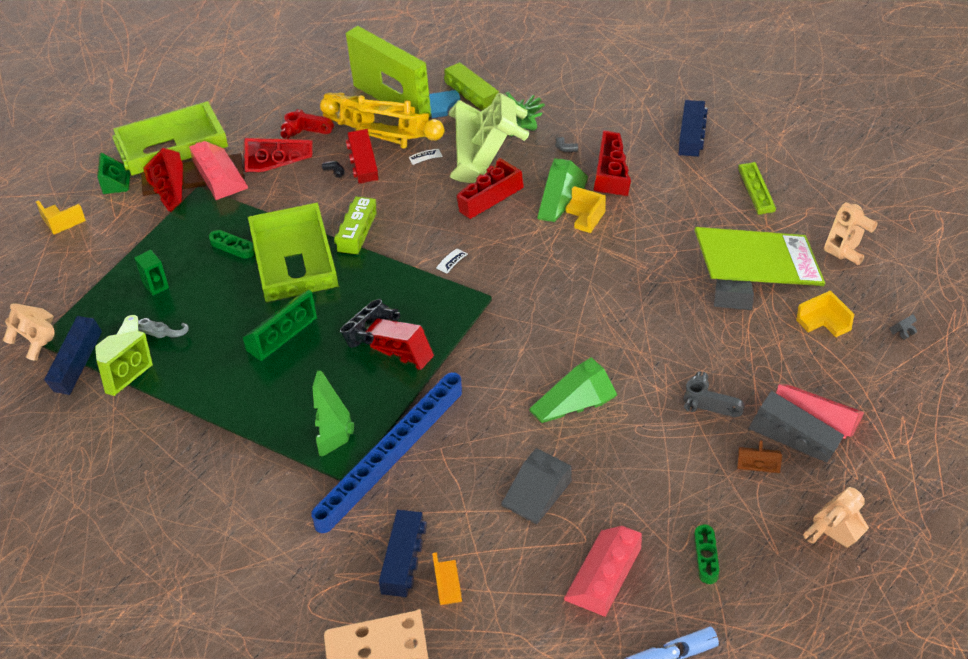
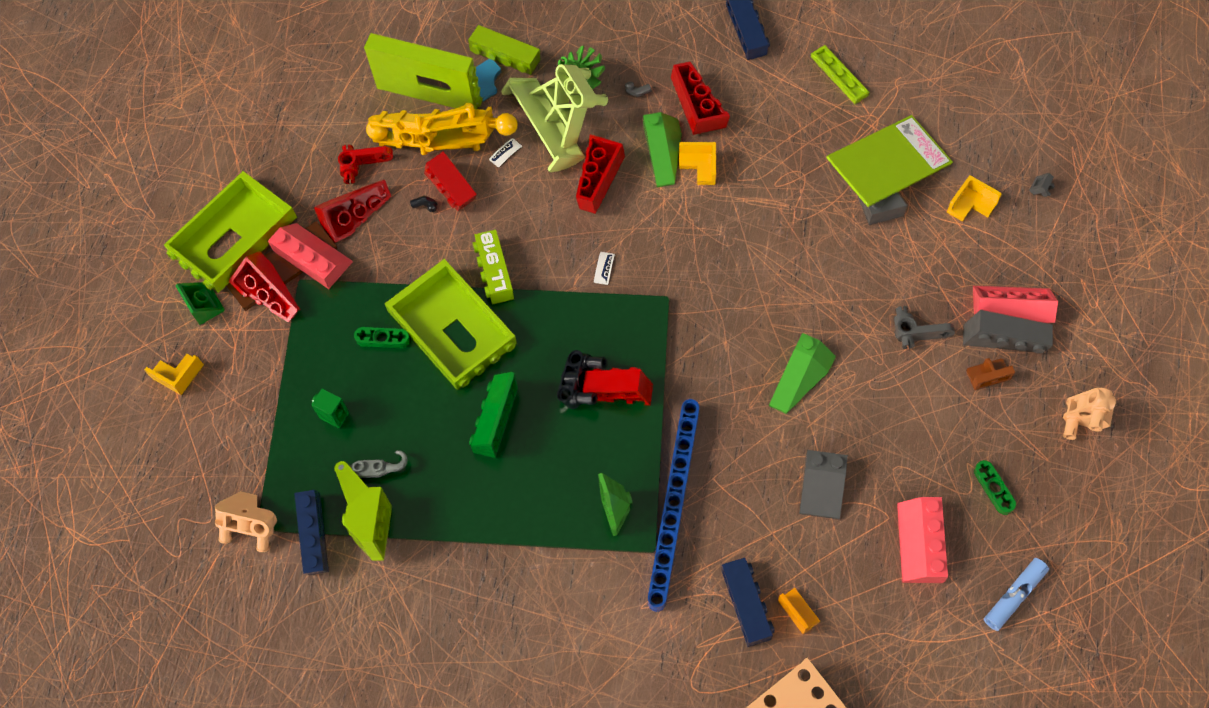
camera: 25 degrees left, 20 degrees up
light nougat piece [824,202,878,265] -> none

